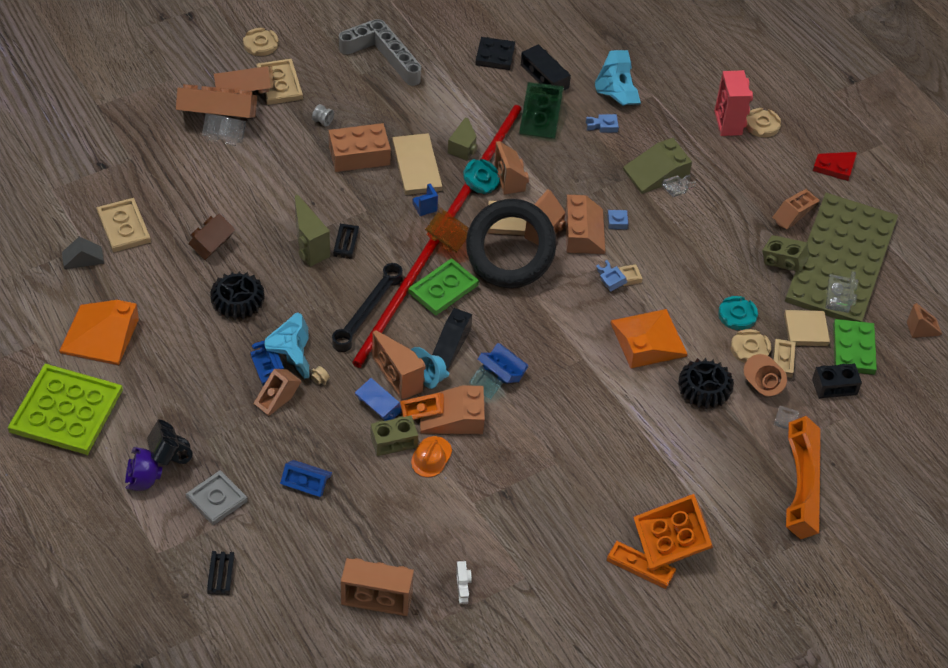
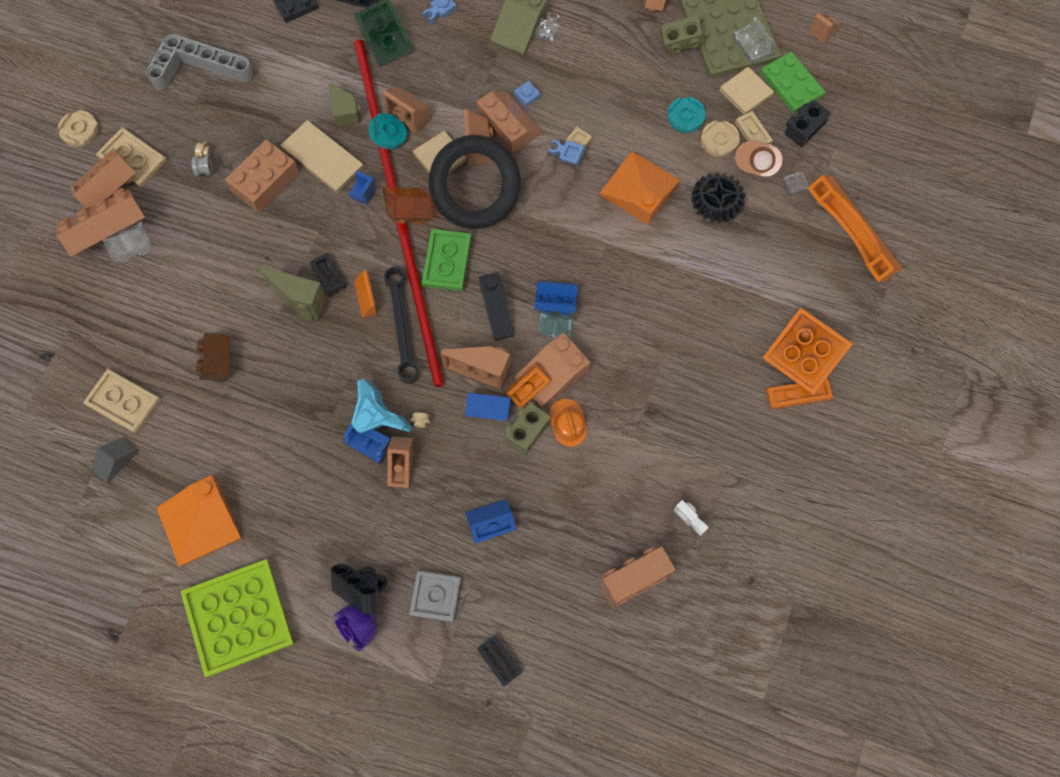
camera: 35 degrees left, 20 degrees up
black gear [210,271,265,320] -> none
medium azure piece [411,347,449,389] -> none
none -> tan plate [195,142,211,158]
none -> orange slope [354,270,377,317]

